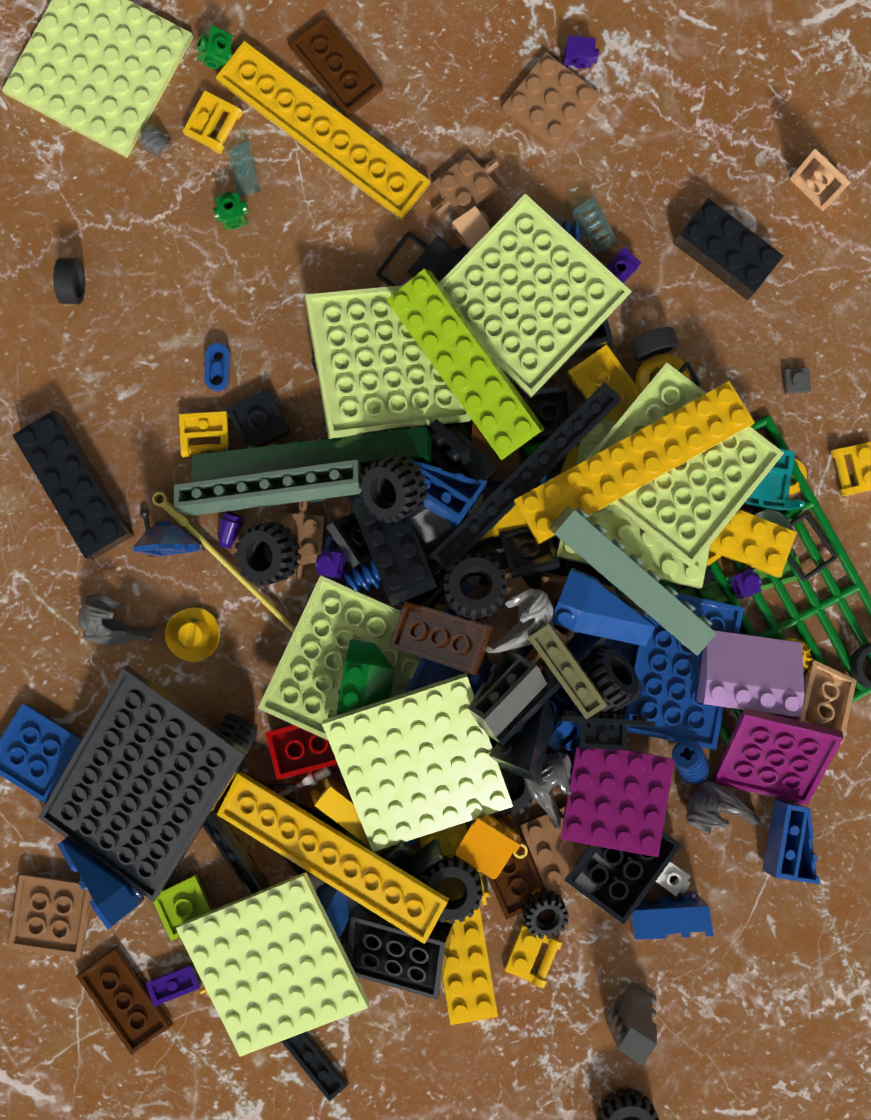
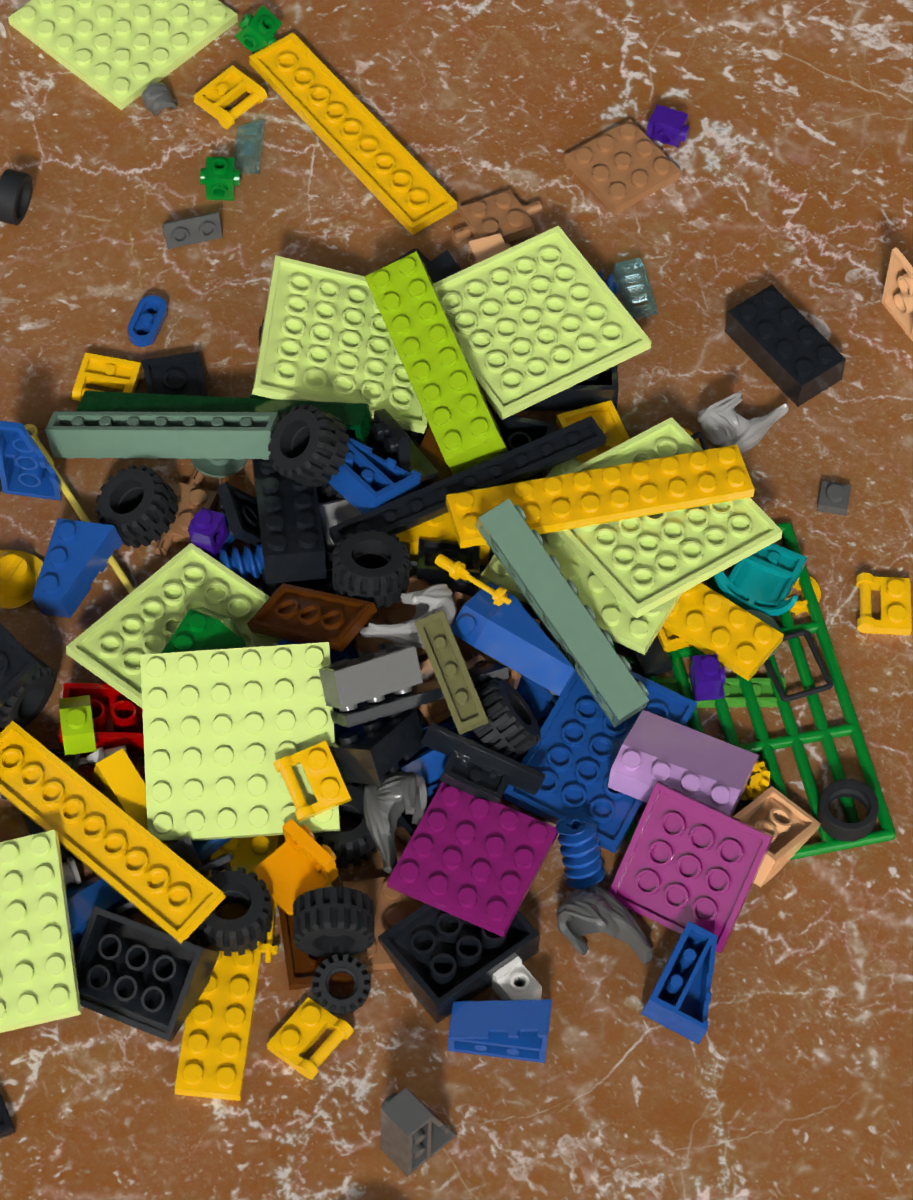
camera: 15 degrees right, 30 degrees down
dark purple cone [218,512,244,549] -> none
reddish brown tile [288,15,383,118] -> none
dark purple brick [606,247,641,284] -> none
black tyre [630,327,679,361] -> none
none -> blue wedge [32,518,123,618]
none -> lime slope [59,695,97,755]
none -> dark grey hinge [162,212,223,249]
none -> yellow plate [273,740,351,822]
none -> black tyre [293,887,375,958]
none -> yellow piece [435,554,511,606]
none -> light grey hair [698,392,789,454]

